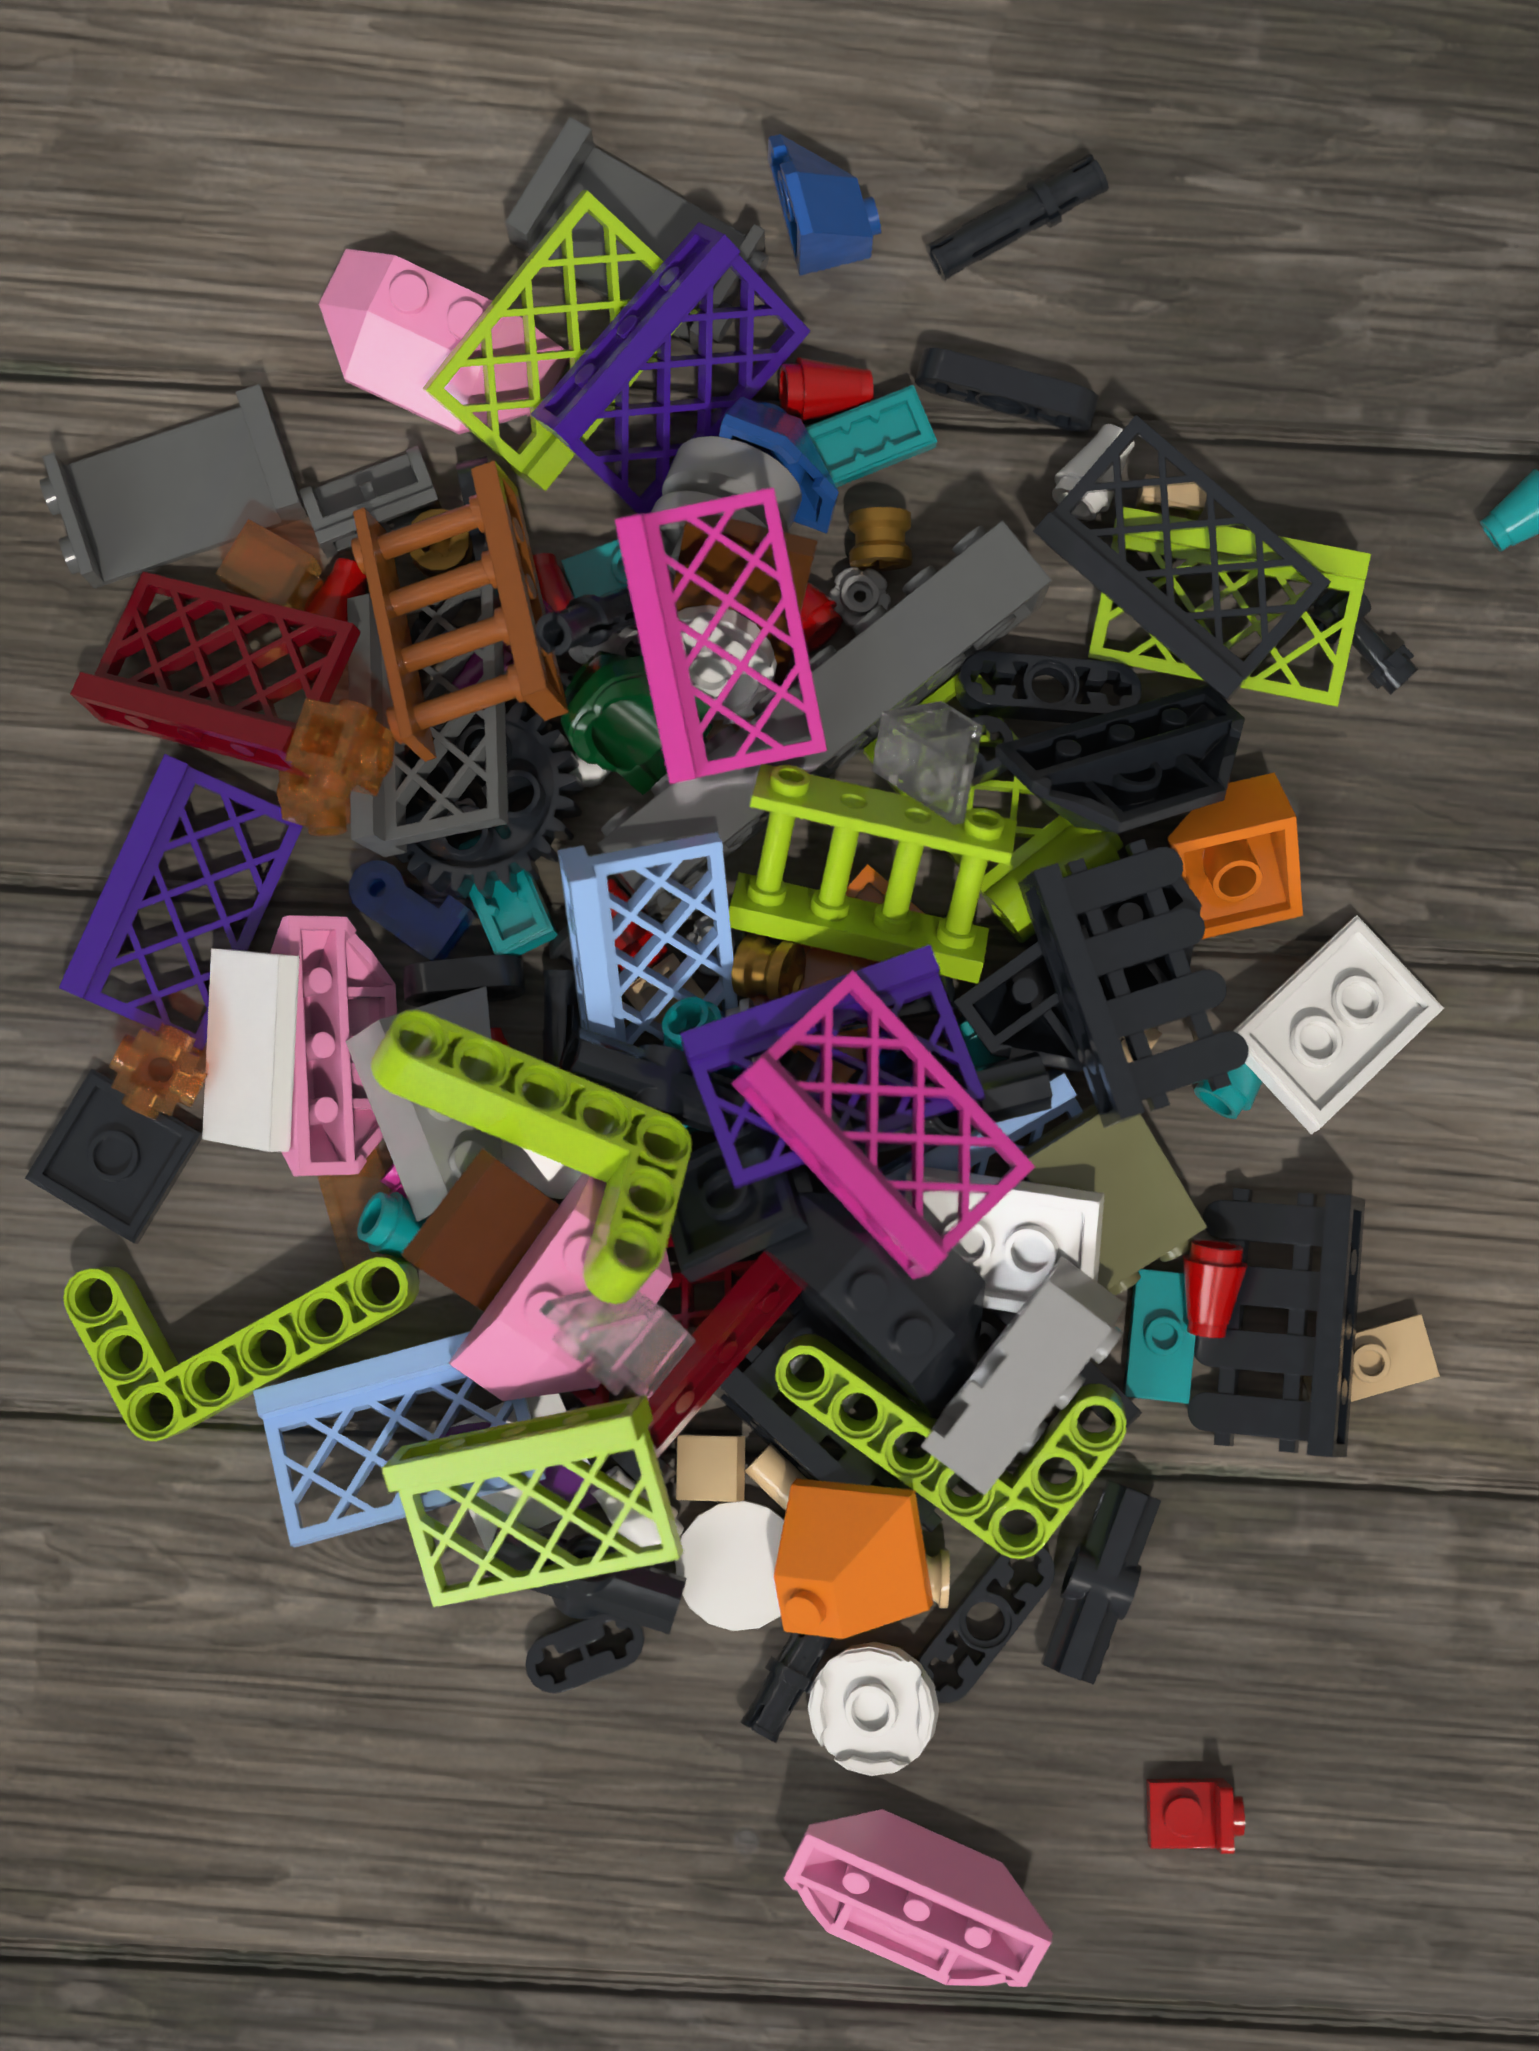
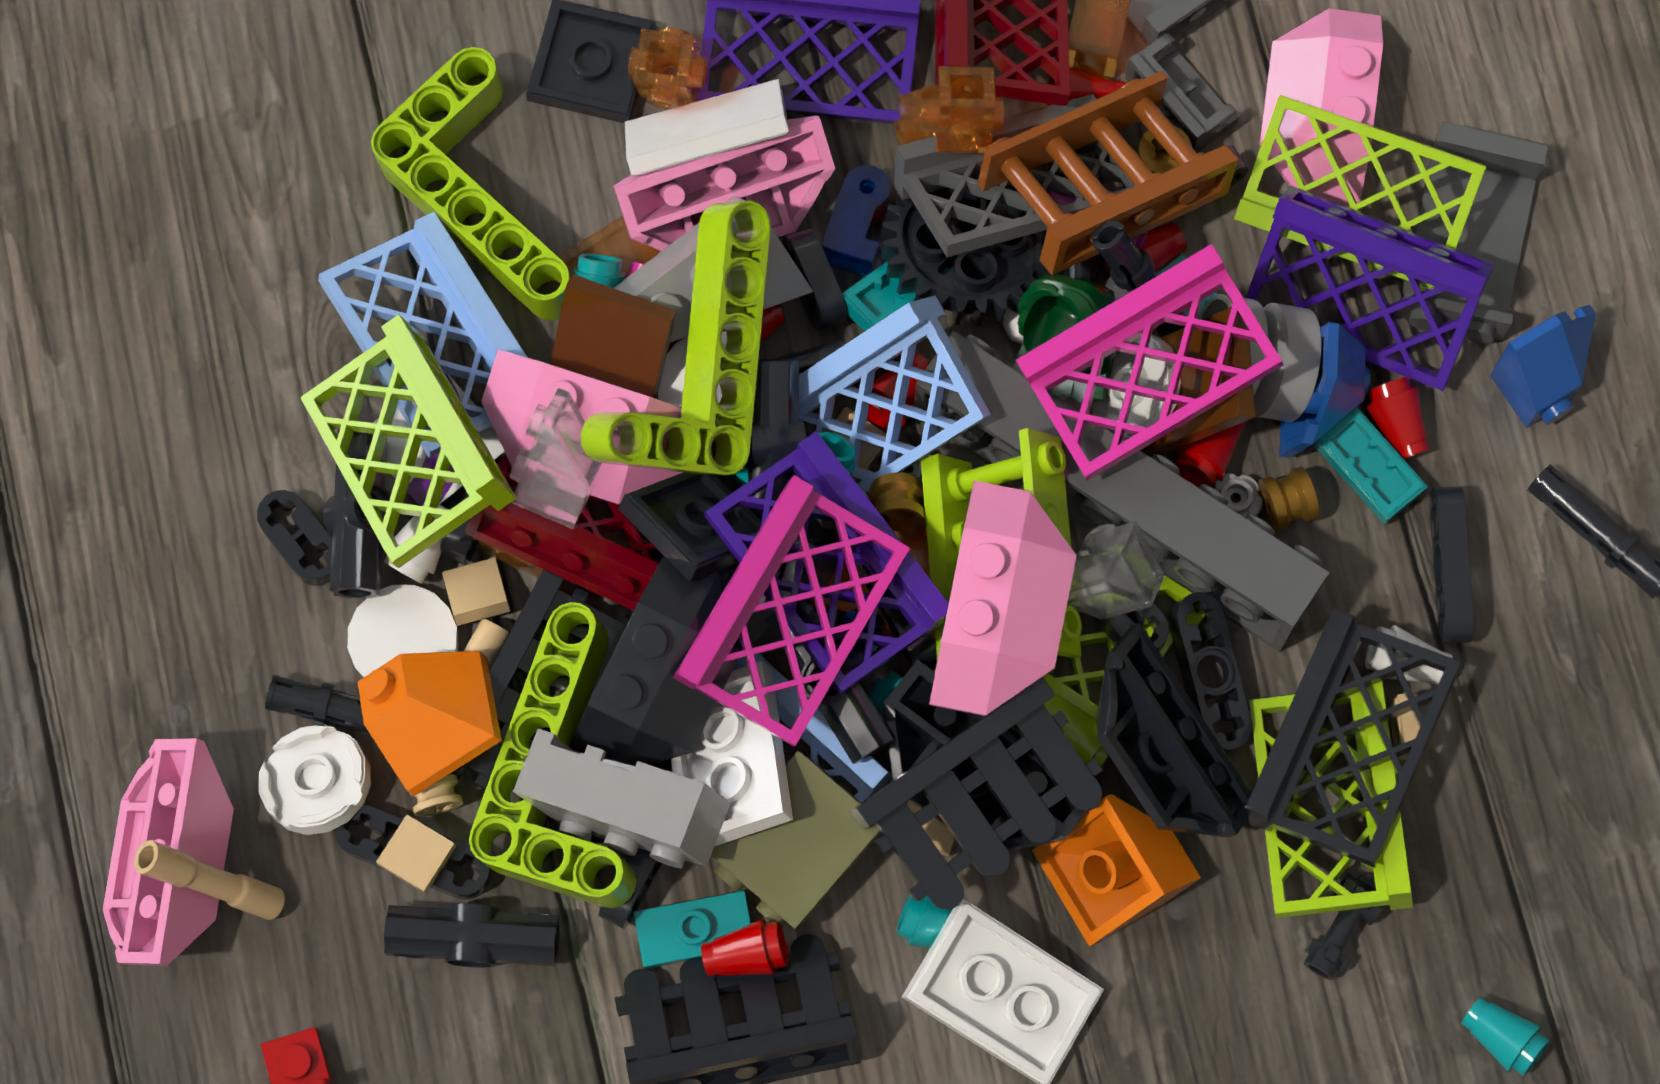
camera: 75 degrees right, 10 degrees down
none -> tan piece [134,840,285,920]
none -> tan tile [376,815,456,894]
none -> bright pink wedge [929,481,1077,716]

